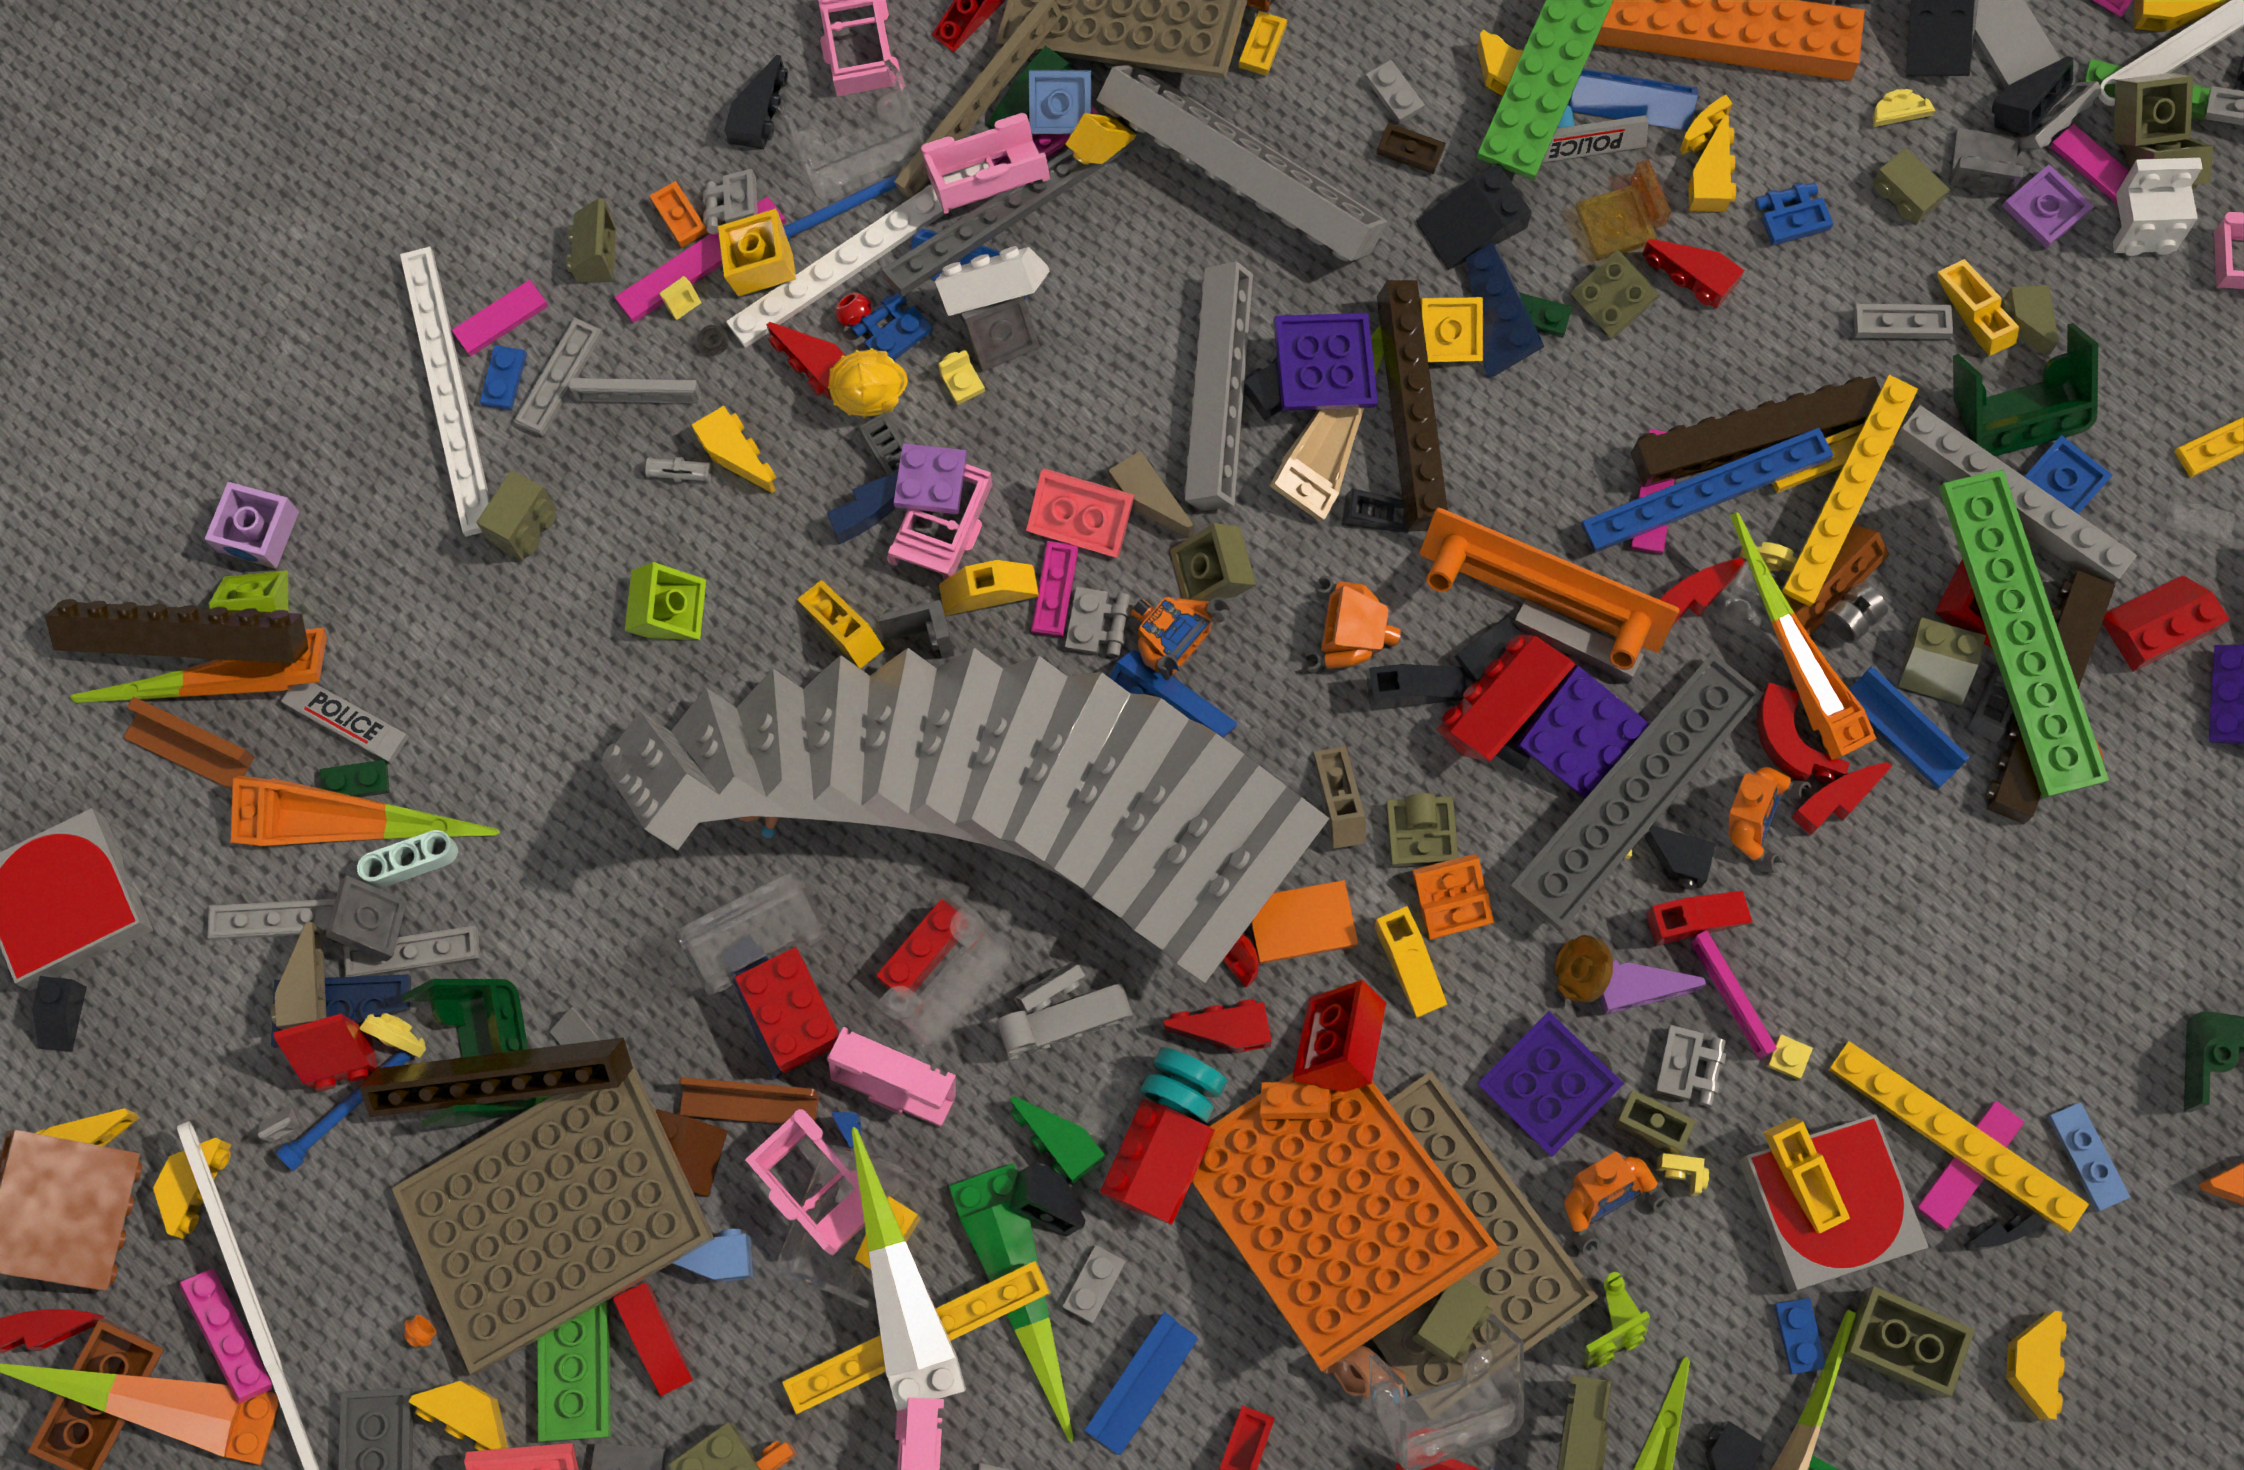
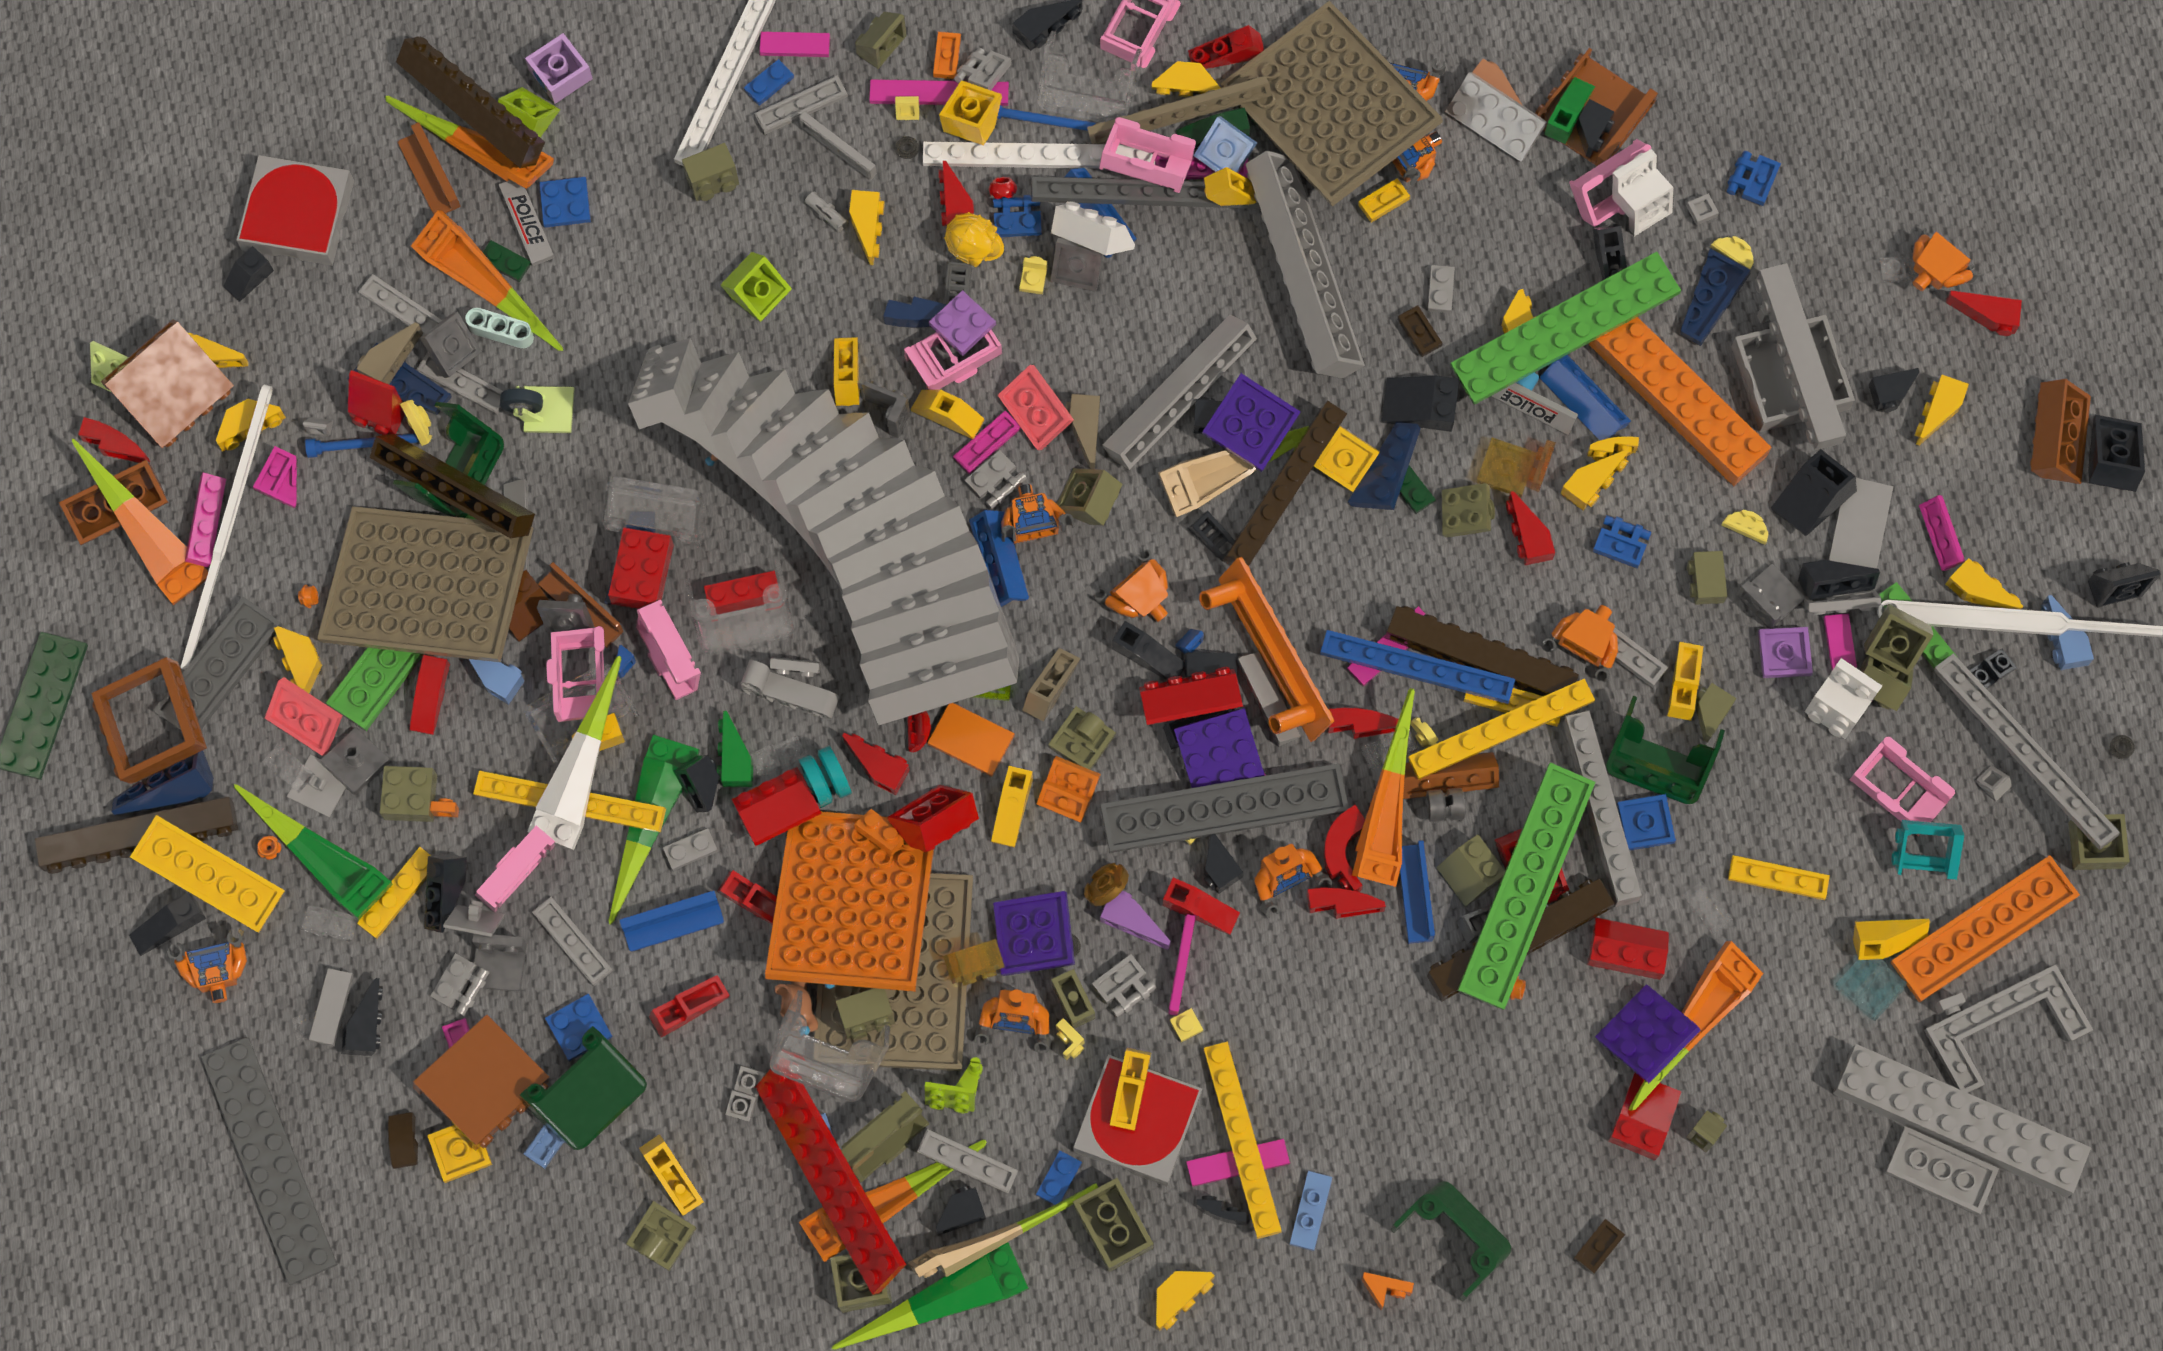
camera: 35 degrees right, 0 degrees up
none -> dark pink wing [253,446,297,508]
none -> yellowish green plate [500,386,575,433]
none -> flat silver tile [537,594,595,639]
none -> blue plate [540,177,591,228]
none -> red slope [717,870,777,925]
none -> light grey tile [916,1129,1018,1194]
none -> clear yellow brick [943,939,1005,986]
none -> yellow slope [1152,61,1221,97]
none -> blue slope [1175,629,1204,654]
none -> orange torso [1542,605,1618,682]

